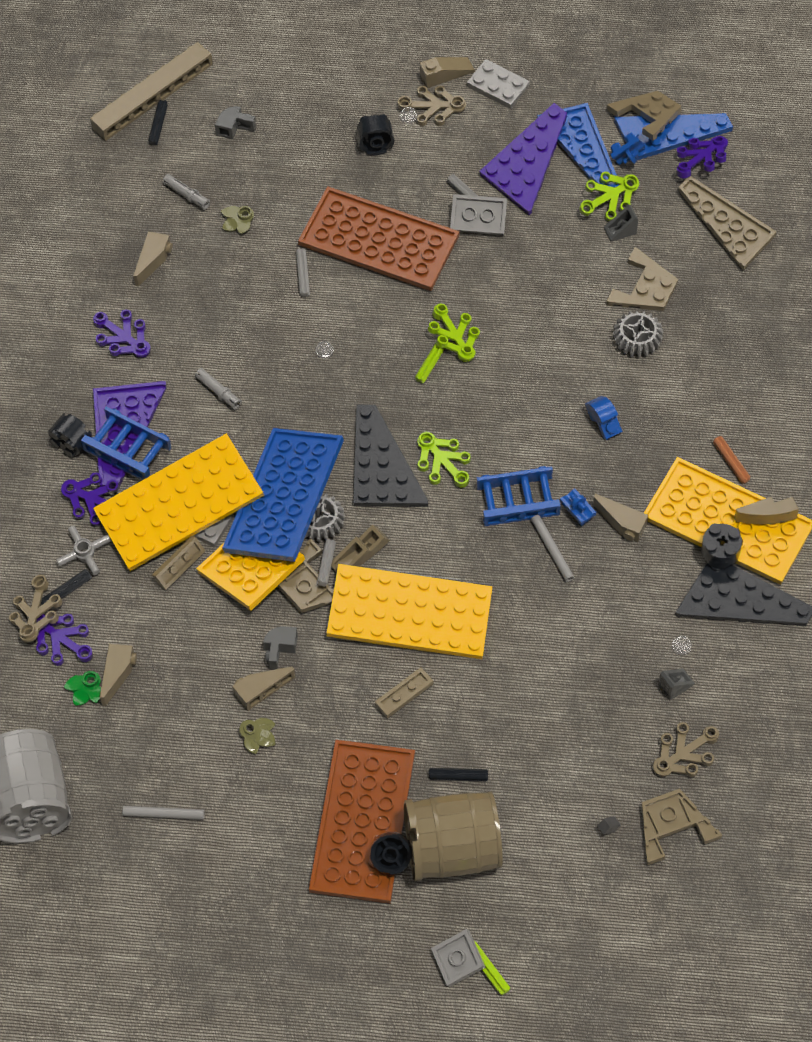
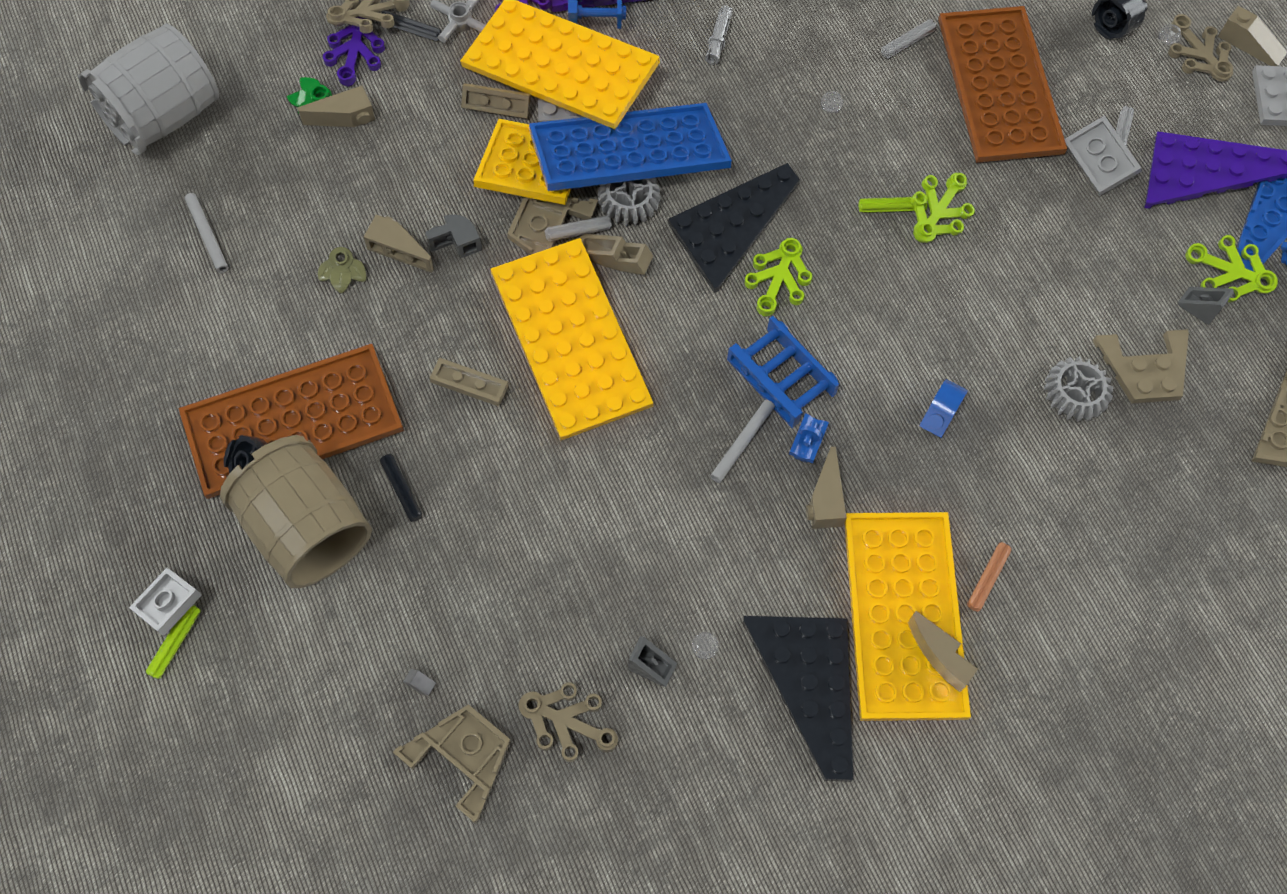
camera: 55 degrees right, 5 degrees up
black brick [701,523,742,569] -> none

